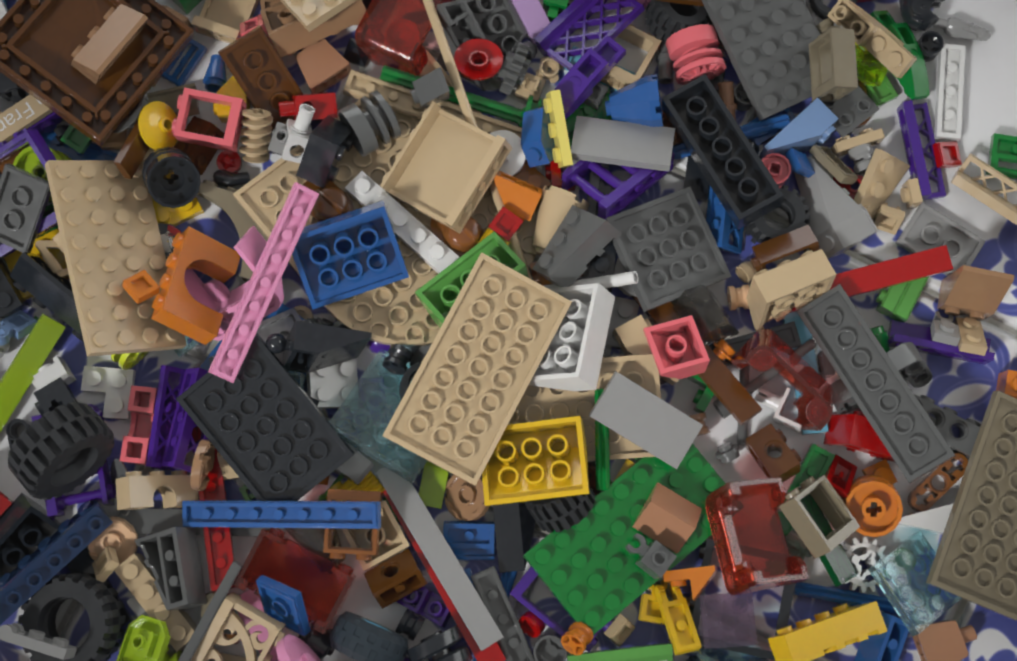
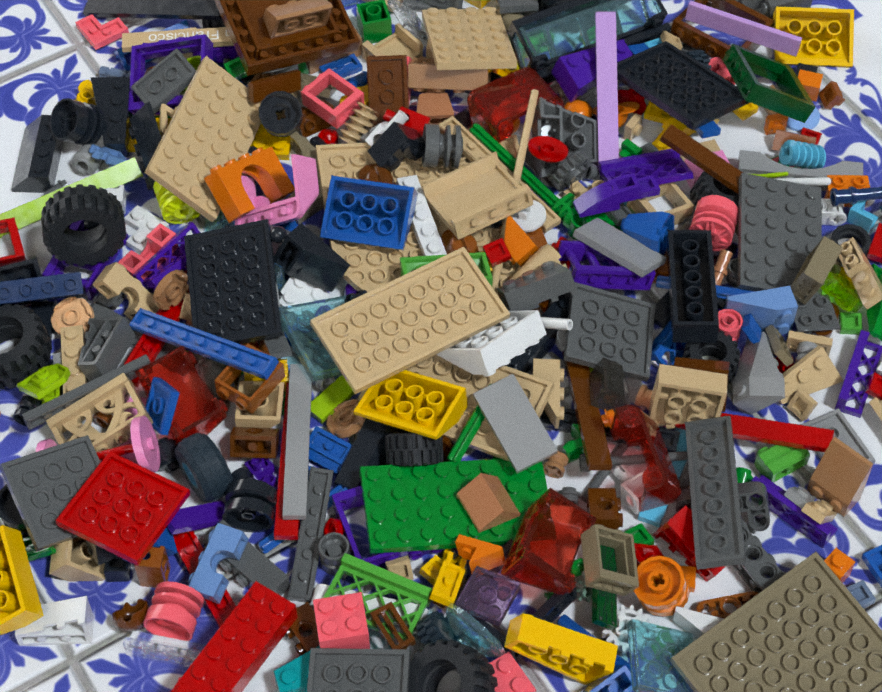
camera: 30 degrees right, 25 degrees down
tan tile [92,546,119,583] -> none
orange plate [122,270,160,304] -> none
yellow dish [138,101,178,150] -> none
bright pink tile [208,182,319,383] -> none
dark grey slope [410,67,450,109] -> none
blue slope [521,107,555,168] -> none
light yellow plate [543,90,573,168] -> none
orange wheel [561,621,594,655] -> none
dark grey brick [625,533,677,580] -> none
coral slope [643,315,710,379] -> none
tan plate [900,178,923,209] -> none

